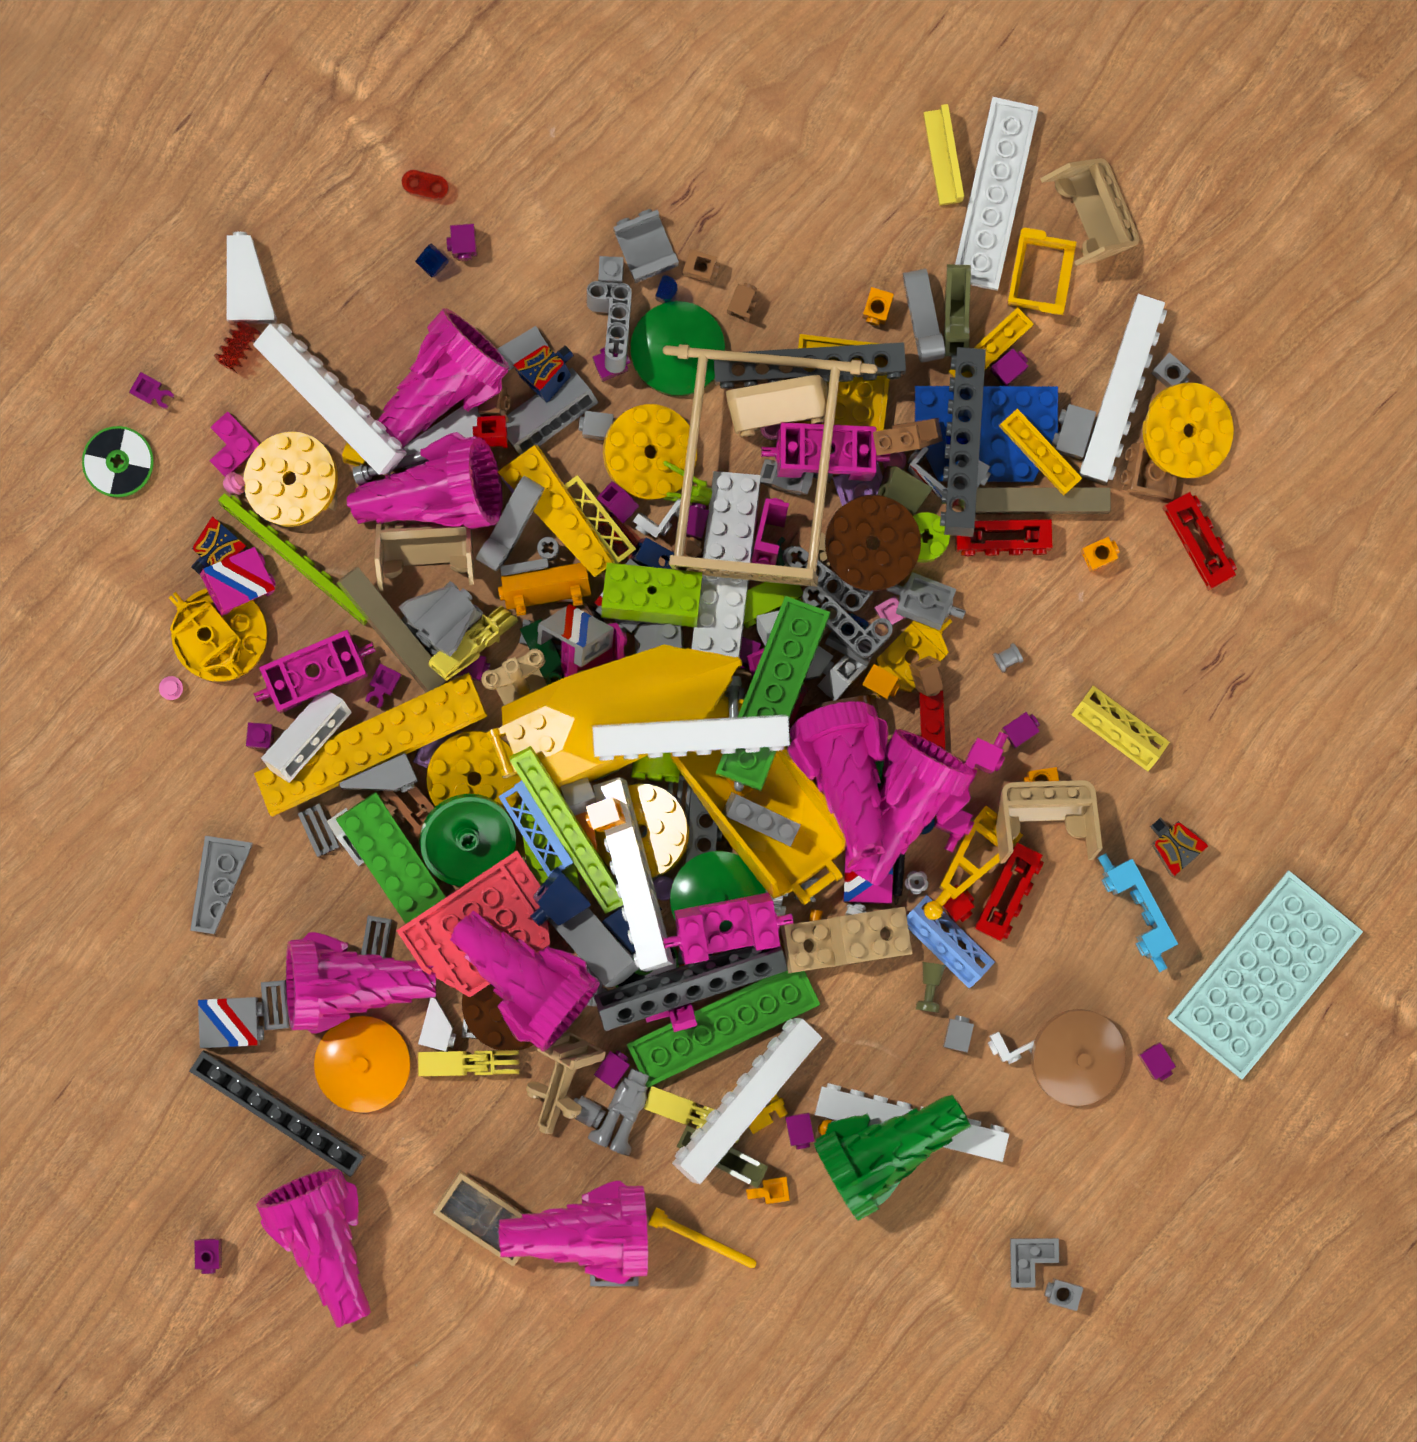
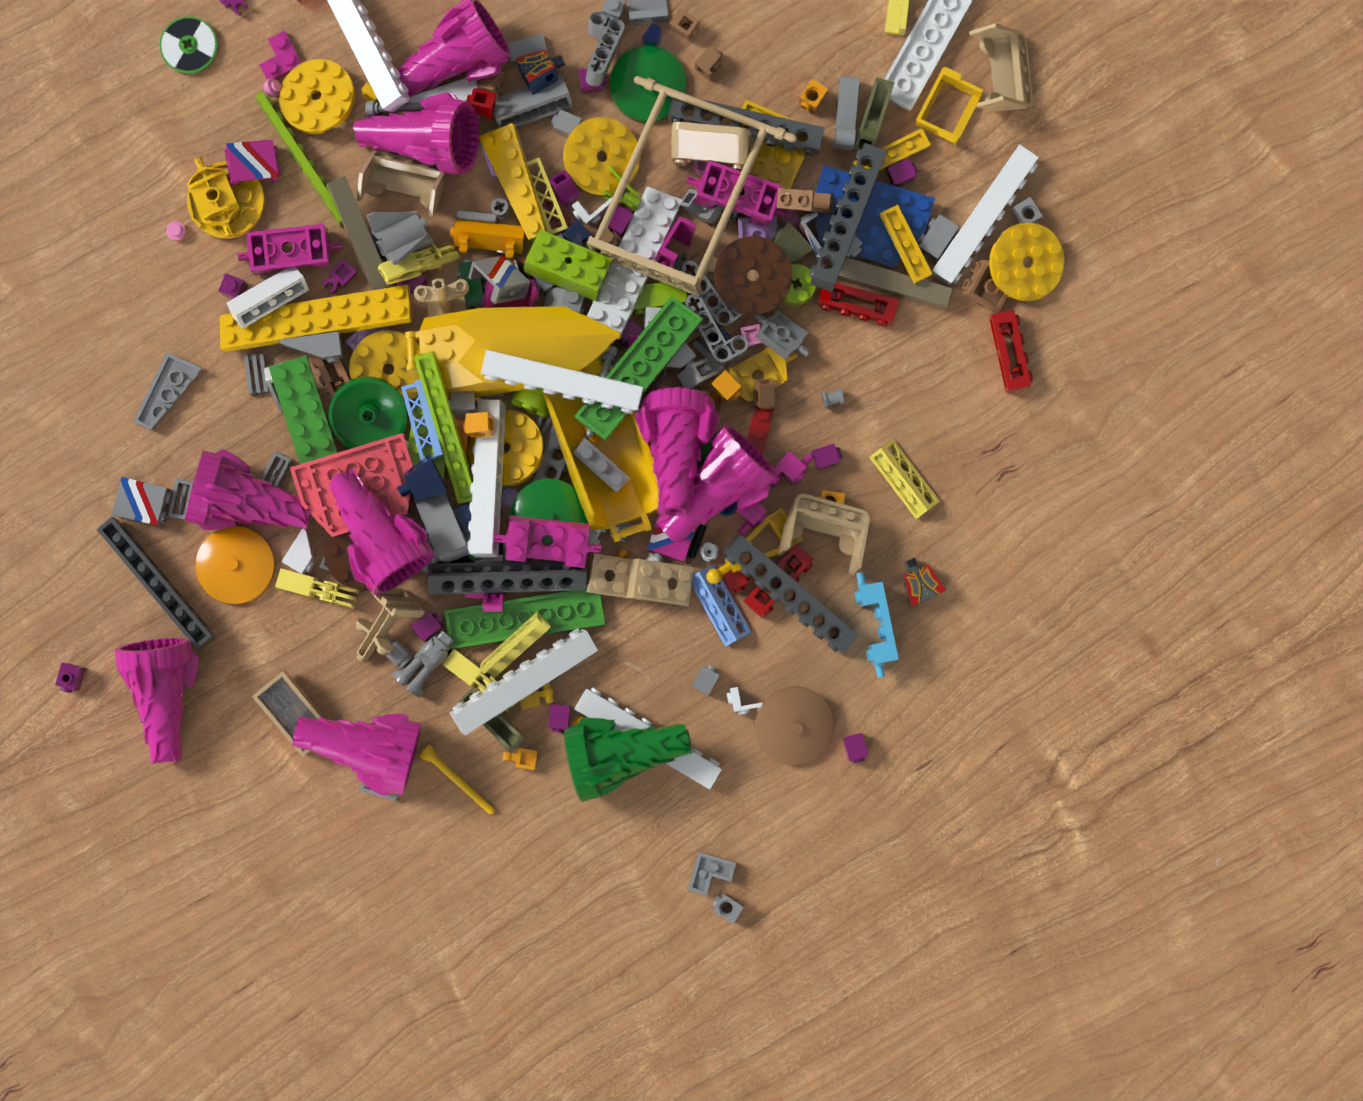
camera: 20 degrees right, 0 degrees up
torso [191,516,249,575] -> none
light grey beam [476,476,545,571] -> none
olive piece [916,962,946,1013] -> none
light orange brick [1081,536,1120,572] -> none
light aqua plate [1167,870,1363,1080] -> none
none -> light yellow fence [480,611,551,678]
none -> dark grey brick [722,533,858,653]

